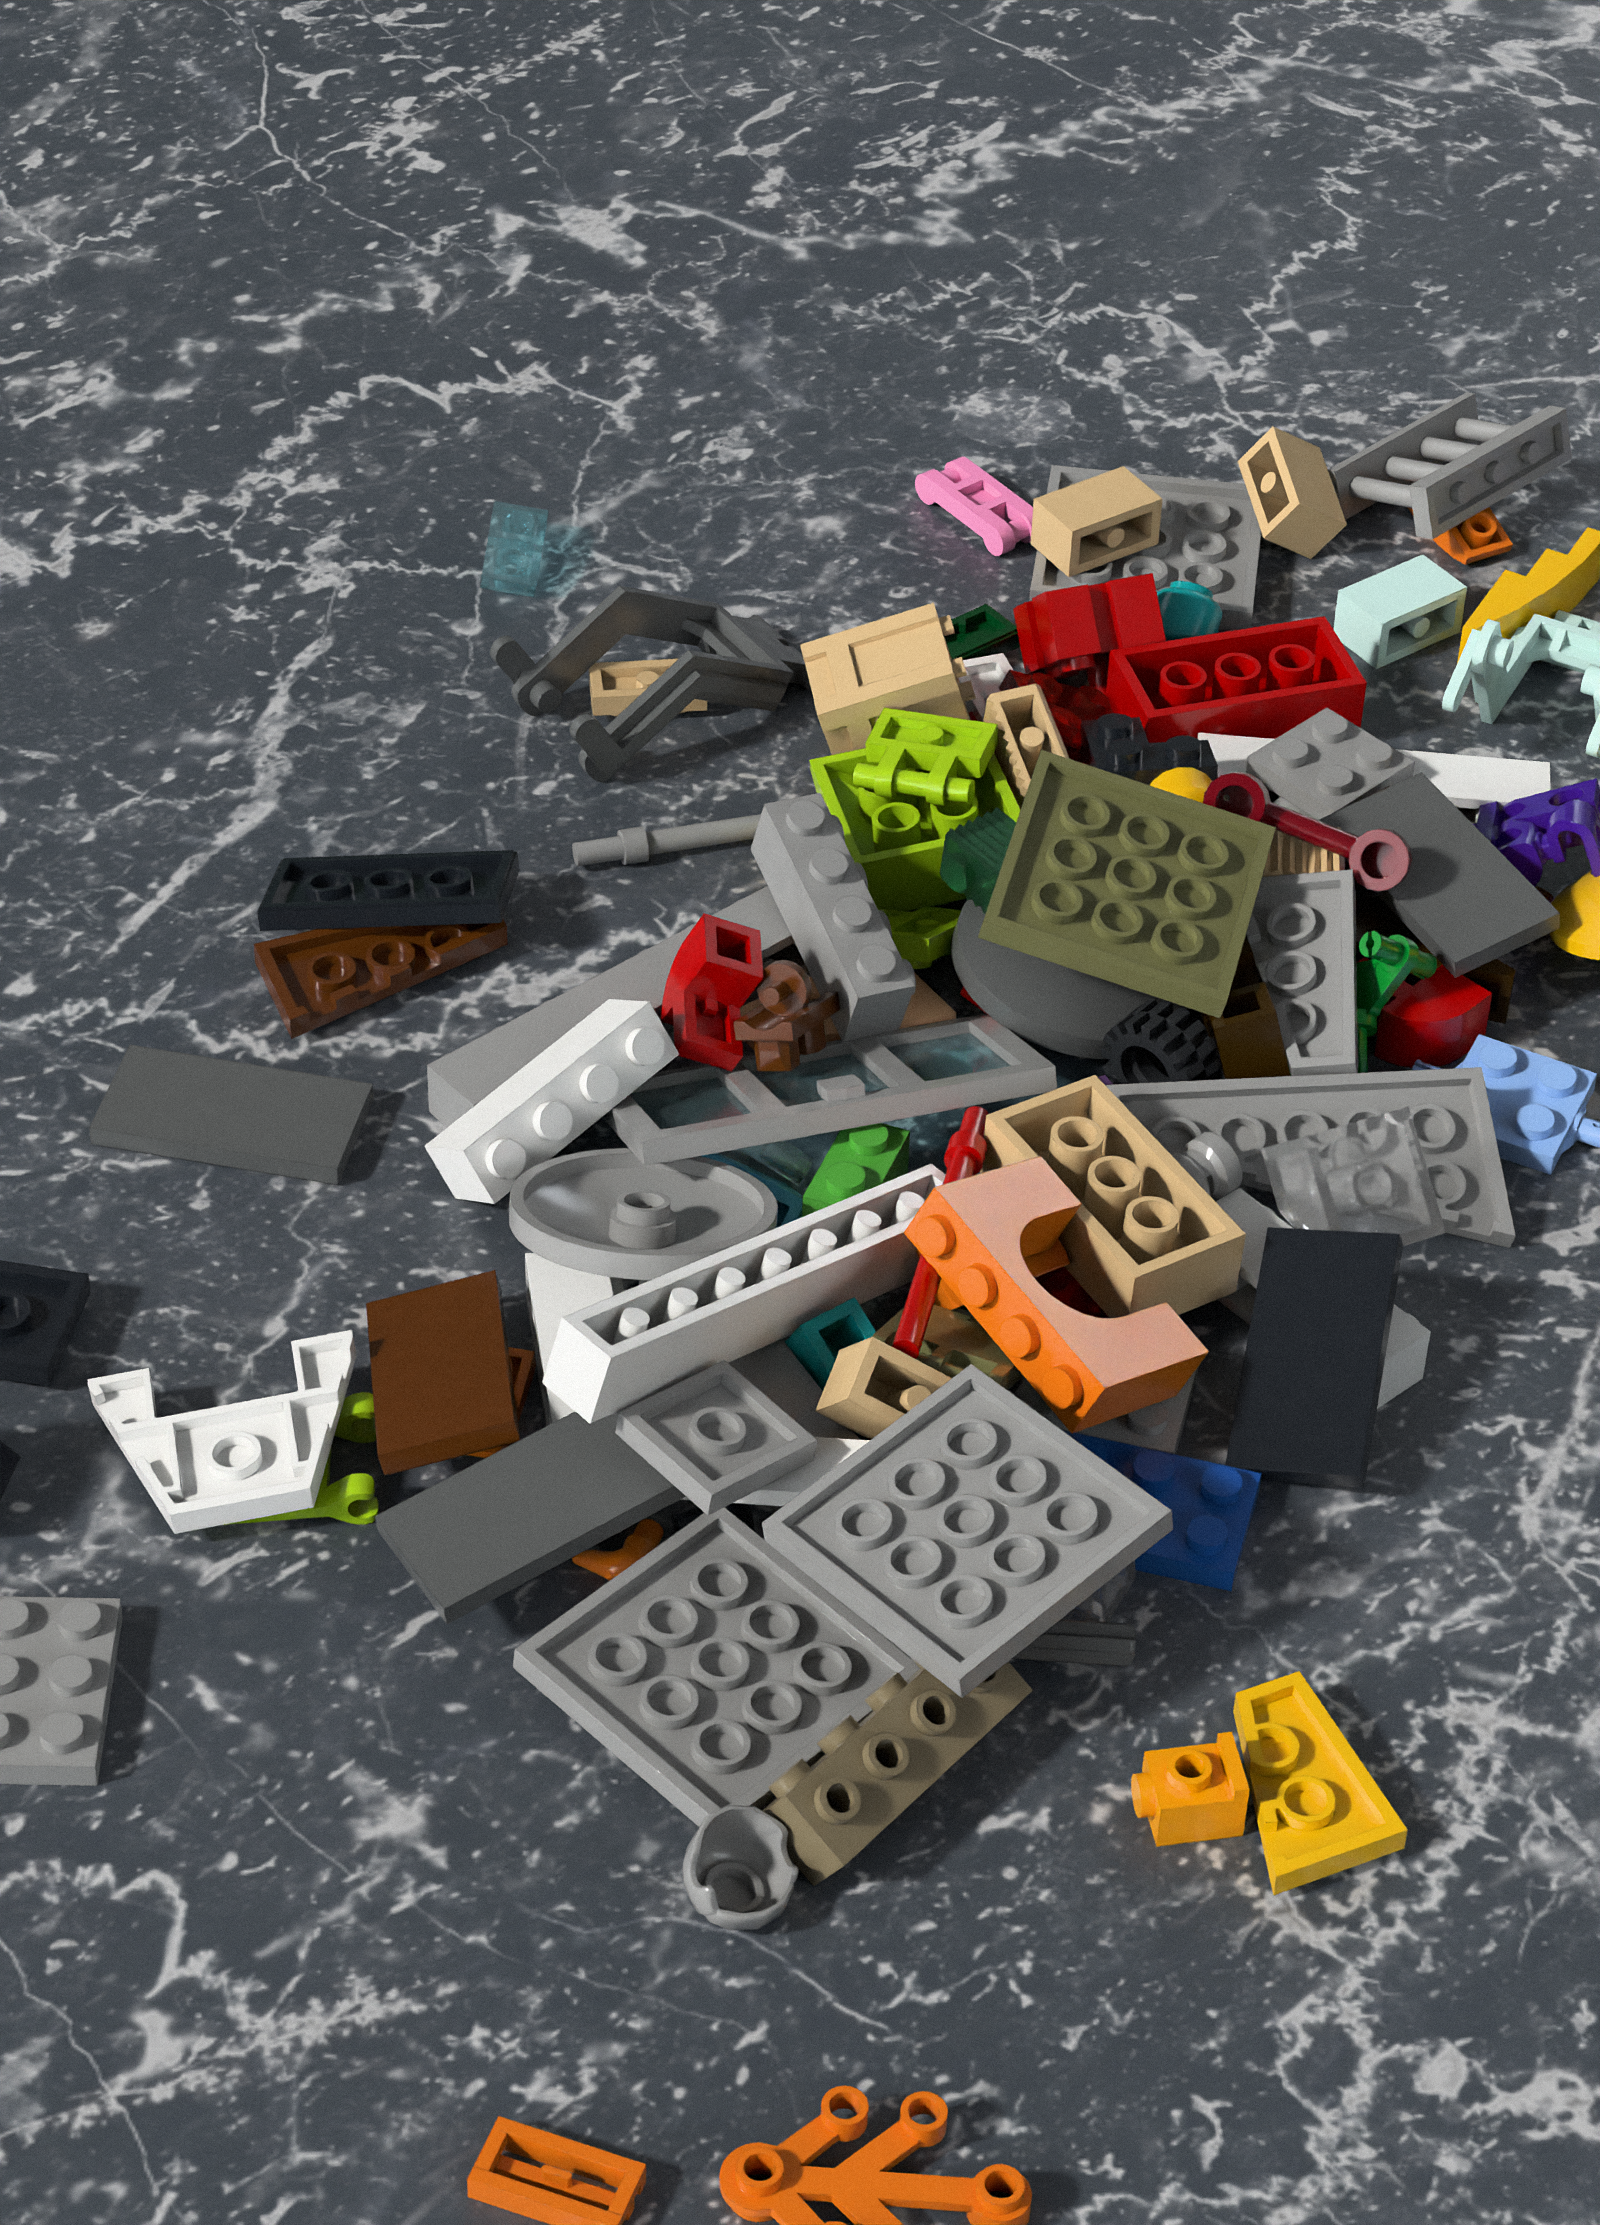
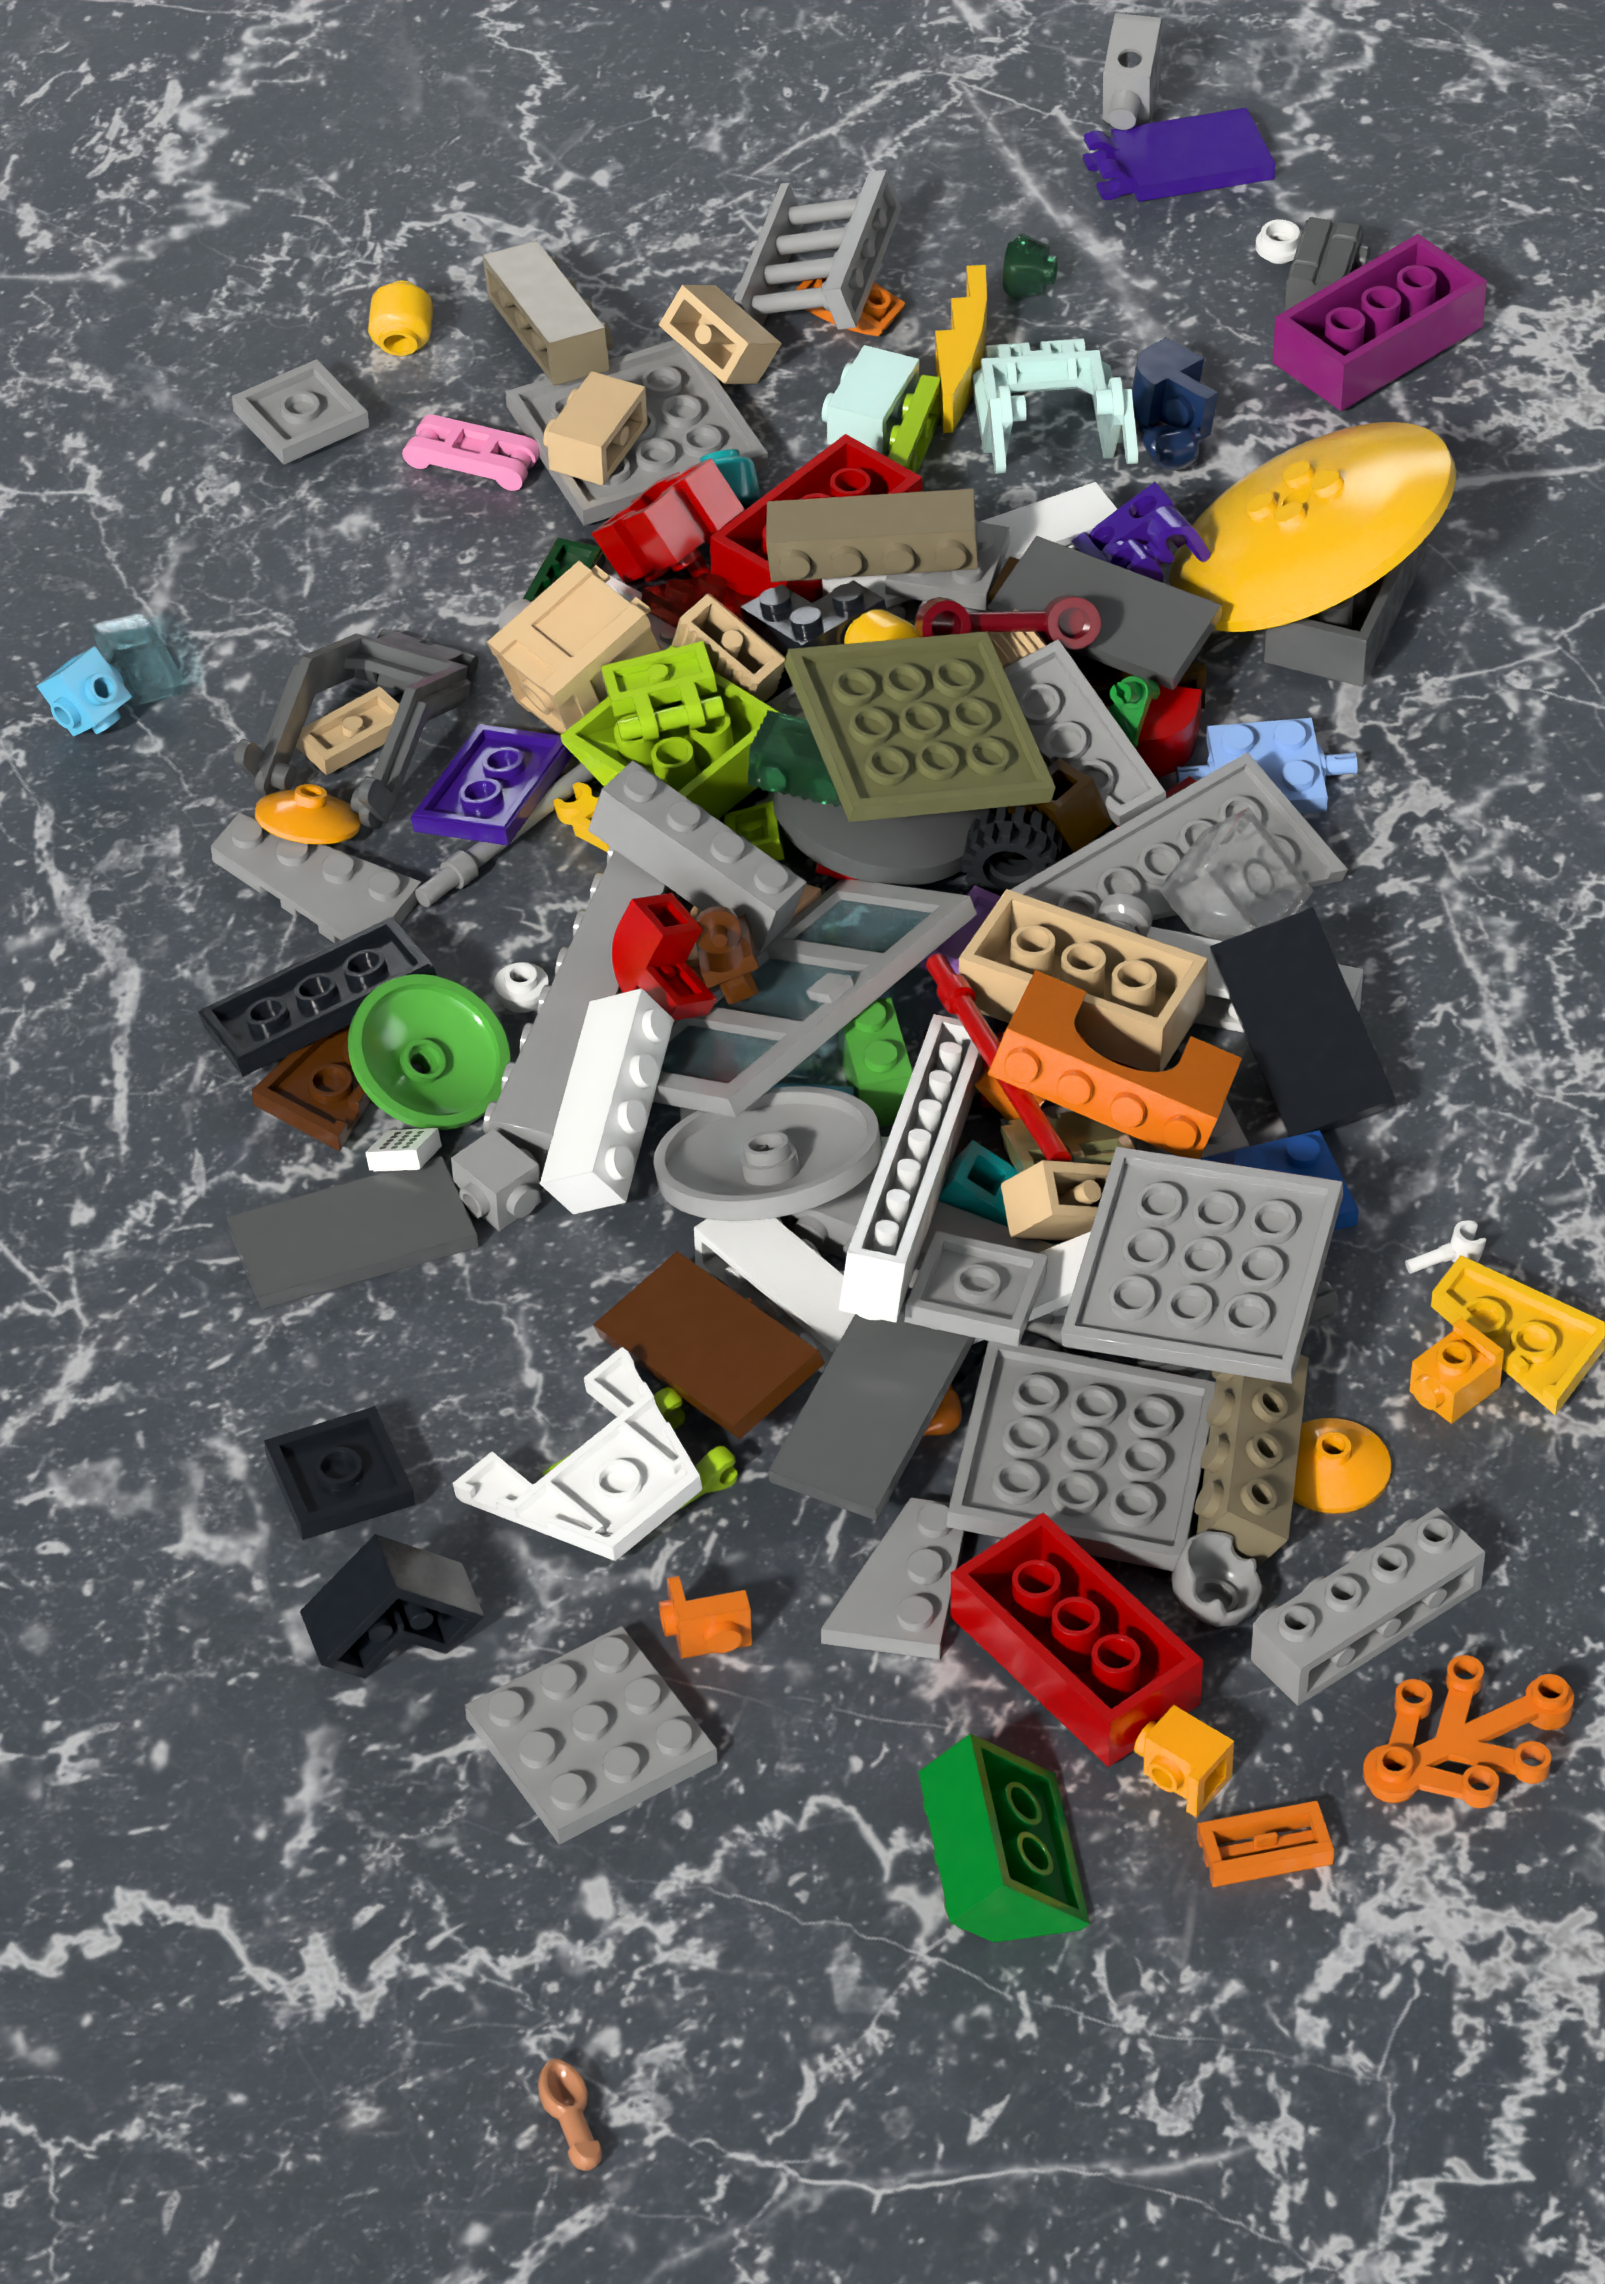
camera: 30 degrees left, 5 degrees up
none -> medium azure brick [36,646,132,737]
none -> light grey wing [211,813,422,943]
none -> light grey plate [232,359,369,464]
none -> light orange dish [255,784,361,845]
none -> bright green dish [348,974,510,1130]
none -> white tile [365,1128,442,1172]
none -> yellow head [368,281,434,356]
none -> dark purple tile [411,724,573,846]
none -> light grey brick [451,1129,541,1231]
none -> brick [482,240,613,386]
none -> white plate [494,962,549,1013]
none -> orange bracket [659,1576,752,1659]
none -> dark tan brick [766,488,978,582]
none -> light grey wing [821,1498,967,1660]
none -> lime plate [888,375,941,474]
none -> green slope [918,1733,1090,1943]
none -> red brick [951,1512,1203,1767]
none -> light orange brick [1134,1705,1234,1817]
none -> light grey brick [1251,1507,1485,1706]
none -> light orange dish [1293,1418,1391,1514]
none -> white hand [1405,1220,1487,1274]

